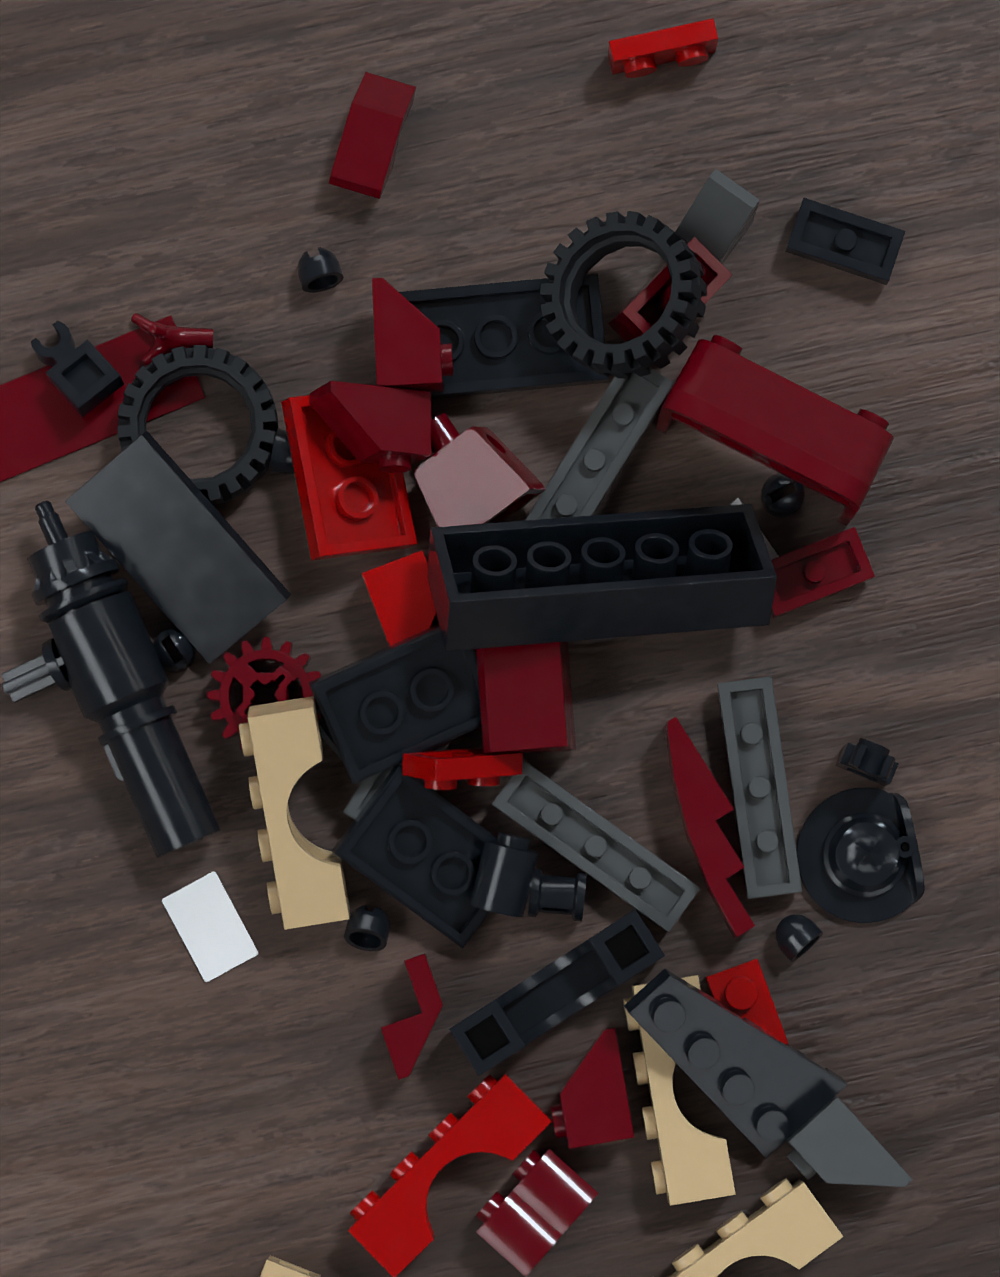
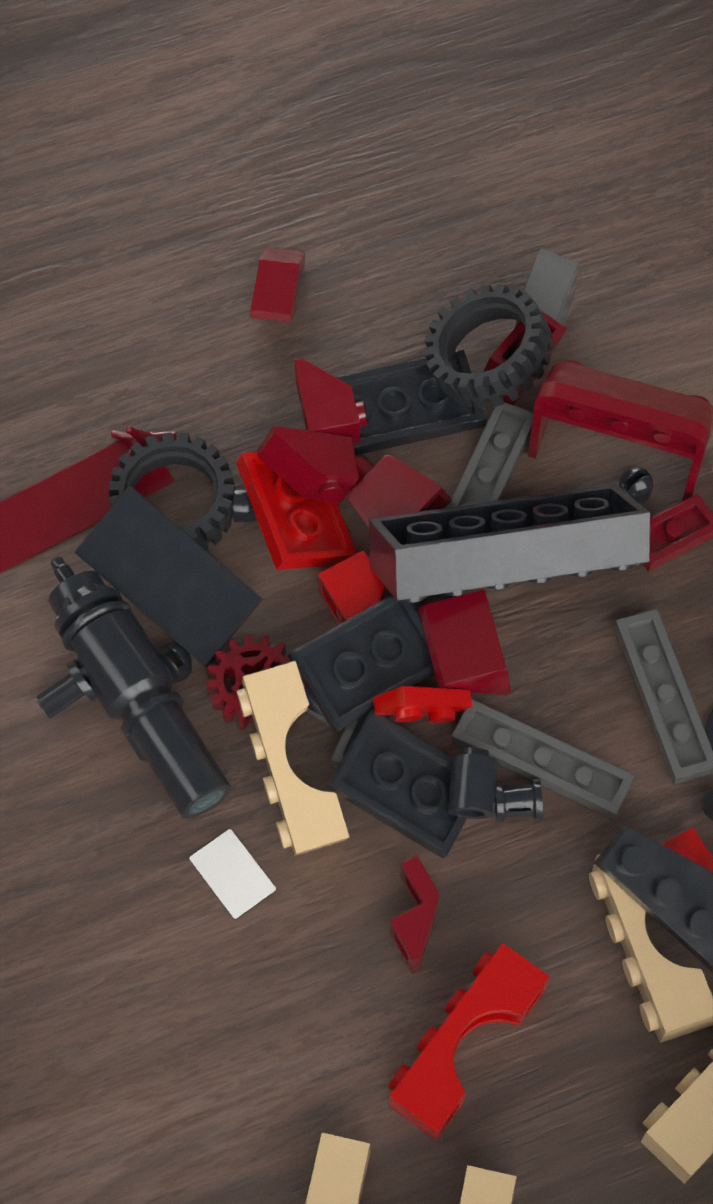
camera: 10 degrees left, 20 degrees down
black plate [31,321,124,417] -> none
black hinge [297,247,344,293] -> none
black hinge [344,905,390,951] -> none
black arch [449,909,665,1076] -> none
dark red brick [475,1149,599,1277] -> none
dark red slope [551,1027,635,1149] -> none
red plate [608,18,718,78] -> none
dark red slope [665,717,755,938] -> none
black plate [785,198,905,285] -> none

